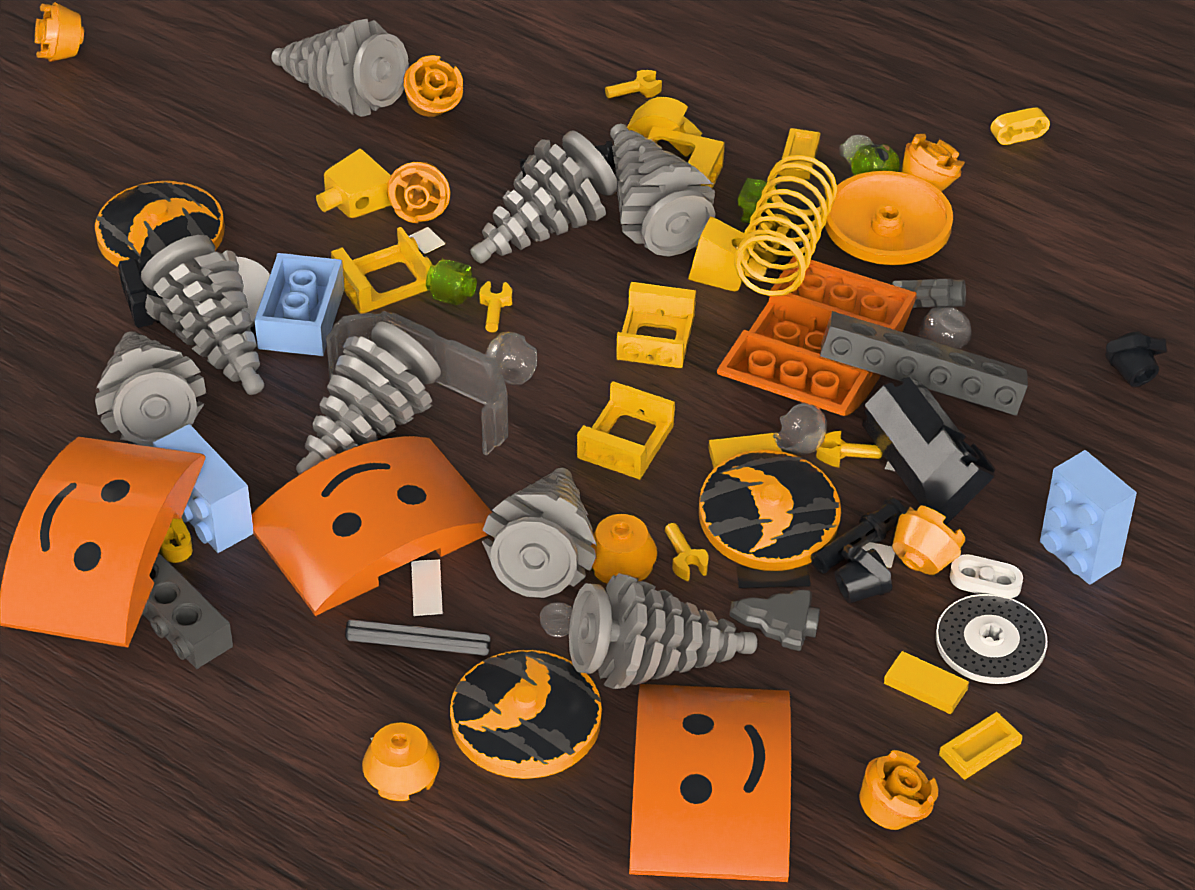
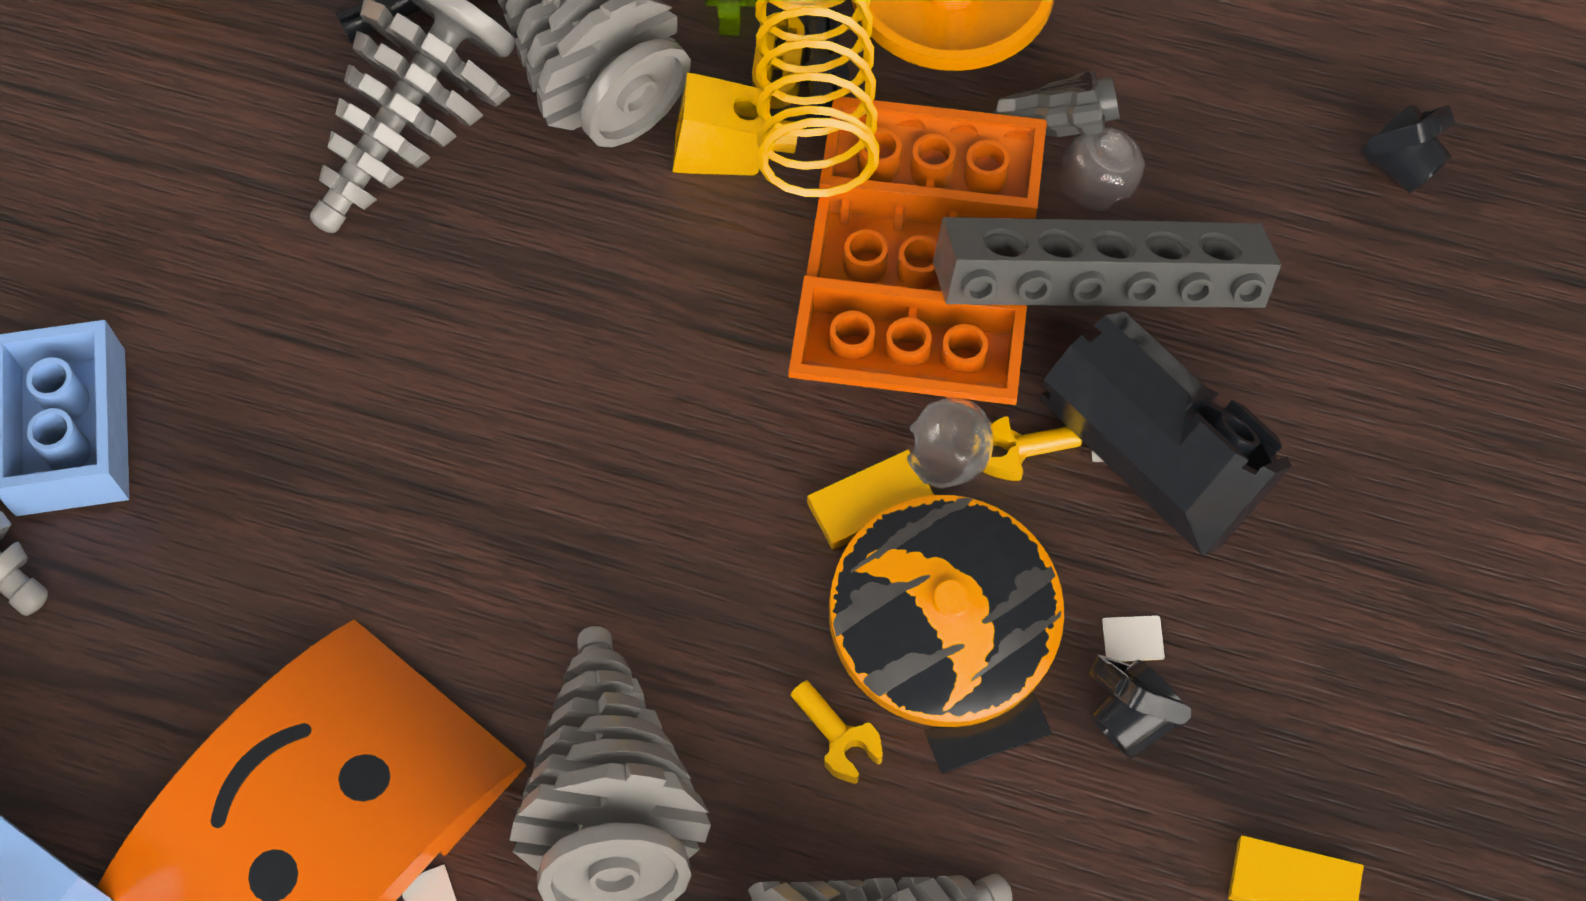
camera: 15 degrees left, 20 degrees up
light grey plant [296,321,441,475] -> none
yellow torso [316,148,391,218] -> none
clear windscreen [326,311,508,455] -> none
yellow window [331,227,434,315] -> none
light orange cone [387,161,450,223] -> none
white sticker [409,227,445,254] -> none
clear neon green head [426,259,477,305] -> none
yellow bar [479,281,512,332] -> none
clear hair [485,332,538,385] -> none
yellow window [577,381,675,480] -> none
light orange cone [591,514,657,584] -> none
yellow window [617,282,696,368] -> none
dark grey rock [729,590,820,651] -> none
black pin [811,497,906,574] -> none
light orange cone [892,505,965,575] -> none
piece [936,594,1048,684] -> none
white plate [950,554,1023,599] -> none
light blue brick [1040,450,1137,585] -> none

